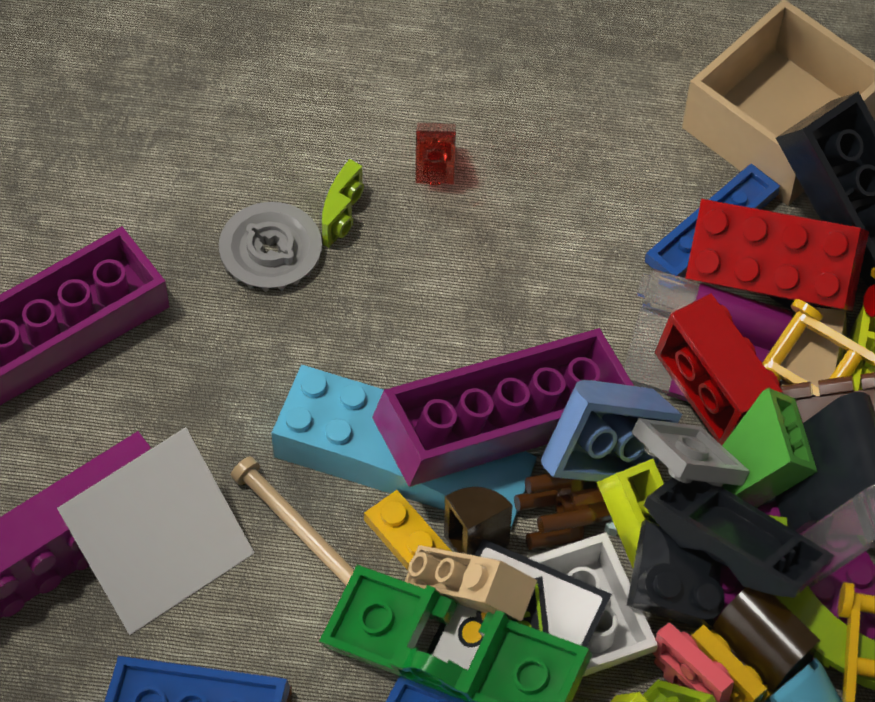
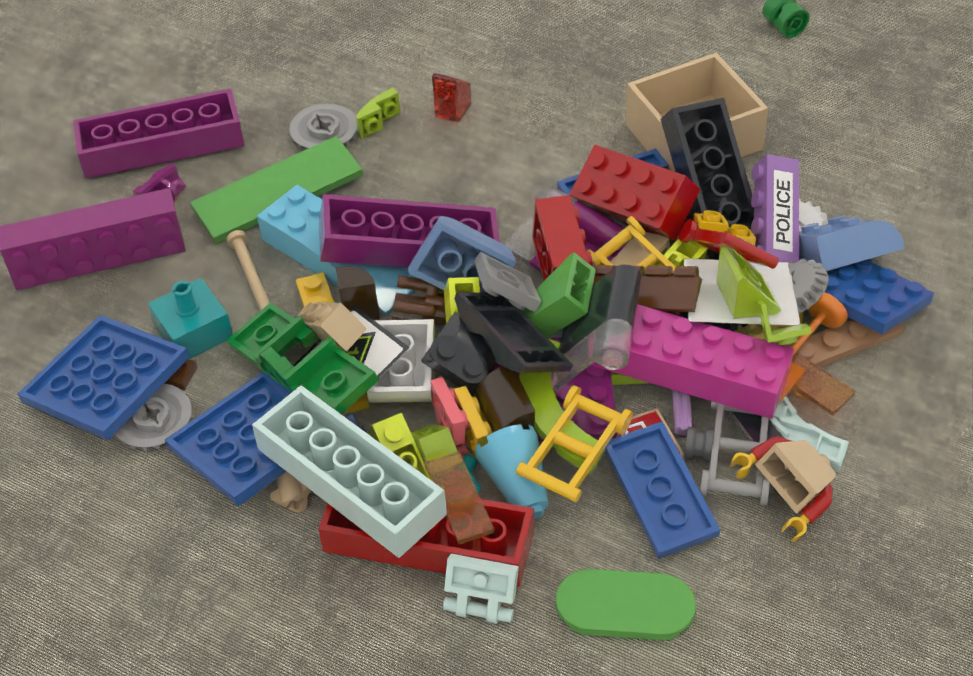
camera: 25 degrees right, 10 degrees down
white sticker [57,427,254,635] -> none
none -> magenta hips [133,164,186,201]
none -> teal brick [147,278,233,359]
none -> bright green tile [190,136,363,244]

